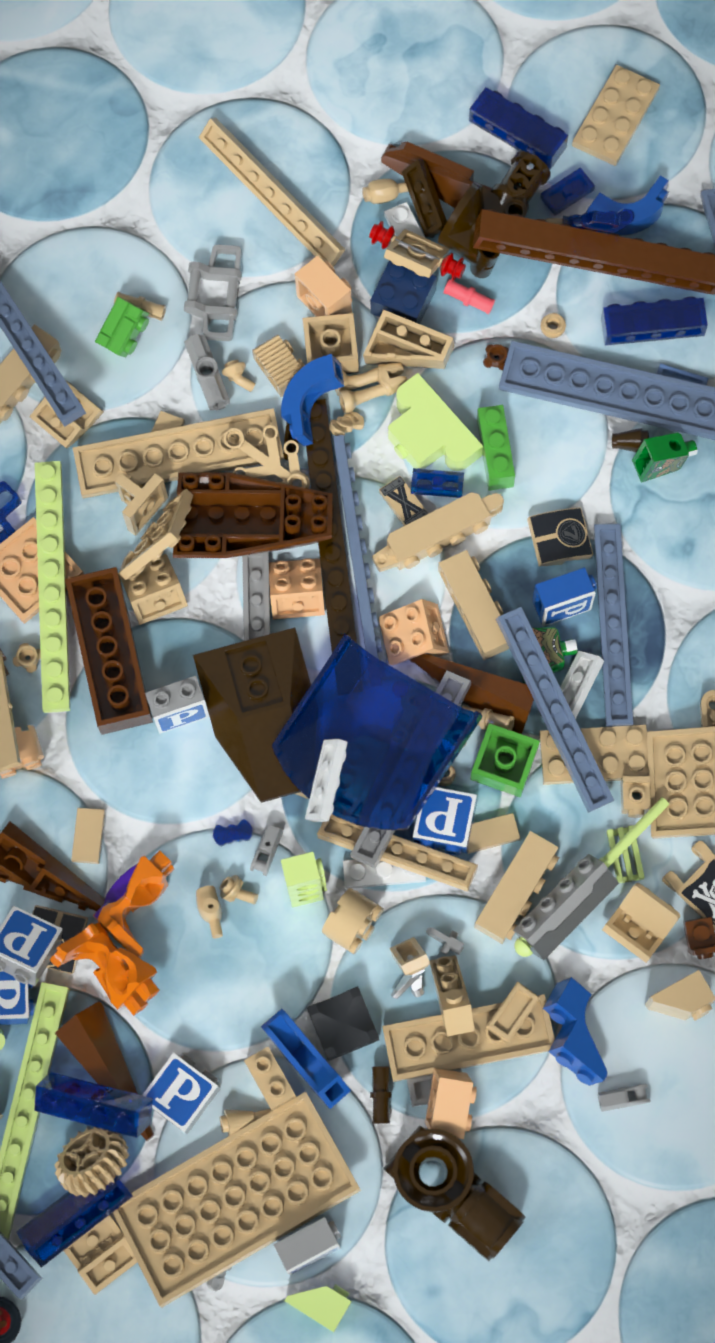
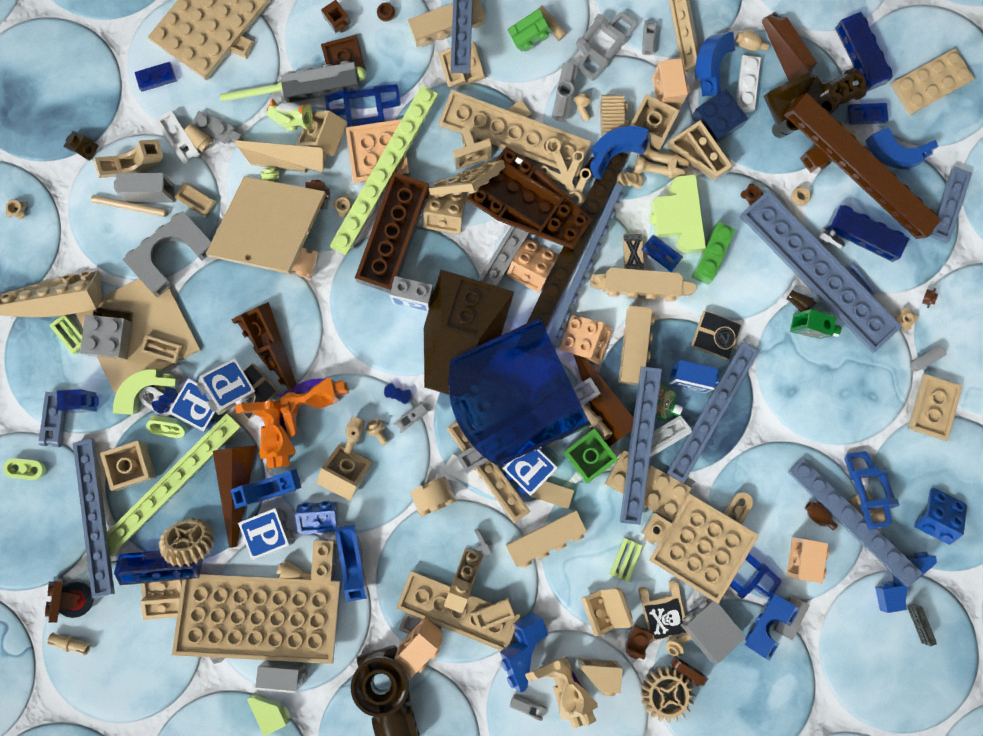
camera: 25 degrees right, 10 degrees up
clear blue brick [34,1072,153,1138] -> none
tan tile [71,808,105,864] -> none
yellowish green brick [281,852,327,908] -> none
white plate [305,739,347,822] -> none
black brick [307,986,379,1061] -> none
tan plate [369,221,466,281] -> none
dark brown pin [370,1066,392,1124] -> none
tan piece [389,937,430,999] -> none
dark brown plate [402,159,447,238] -> none
coral pin [443,279,495,314] -> none
piece [513,797,669,960] -> none
clear blue bar [562,209,635,233] -> none
none -> blue arch [231,469,302,509]
none -> blue bracket [295,501,338,534]
none -> tan slope [316,445,372,501]
none -> tan hips [525,656,598,729]
none -> light grey bar [642,20,657,55]
none -> blue arch [695,31,735,96]
none -> reddish brown brick [800,146,831,173]
none -> light grey piece [819,227,845,249]

